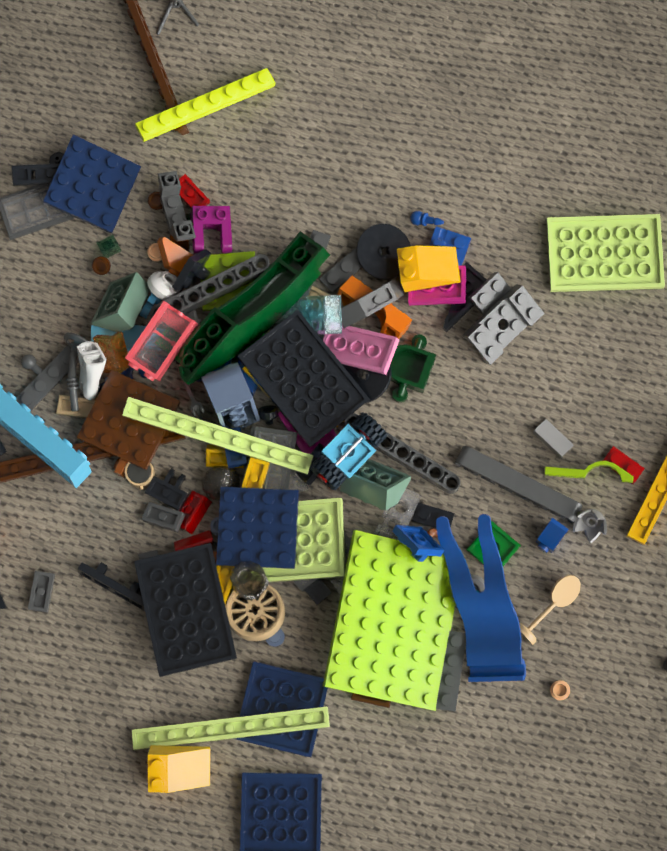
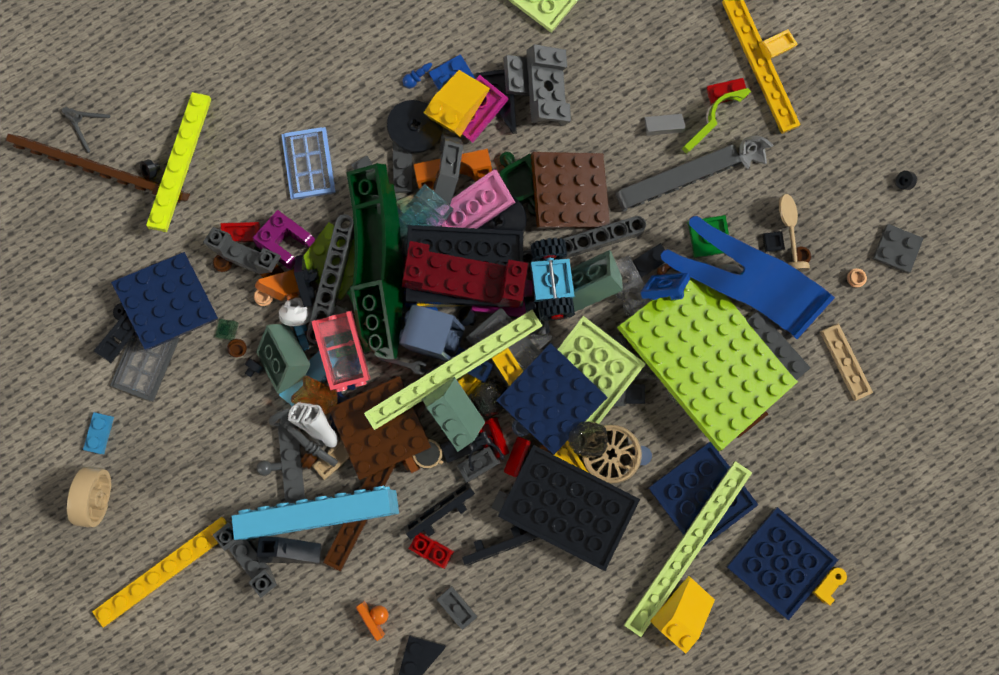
camera: 50 degrees left, 5 degrees up
blue slope [536,518,569,553] -> none
none -> black tile [140,159,160,179]
none -> black tile [244,358,264,377]
none -> clear piece [281,127,336,200]
none -> reddish brown plate [300,452,318,469]
none -> dark red plate [401,241,528,308]
none -> black hinge [404,482,475,540]
none -> red slope [408,533,455,569]
none -> sand green slope [422,377,485,451]
none -> black helmet [468,431,505,471]
none -> reddish brown plate [531,152,610,229]
none -> black tile [762,231,785,253]
none -> reddish brown plate [796,246,811,263]
none -> tan tile [820,323,873,401]
none -> dark grey plate [873,224,924,274]

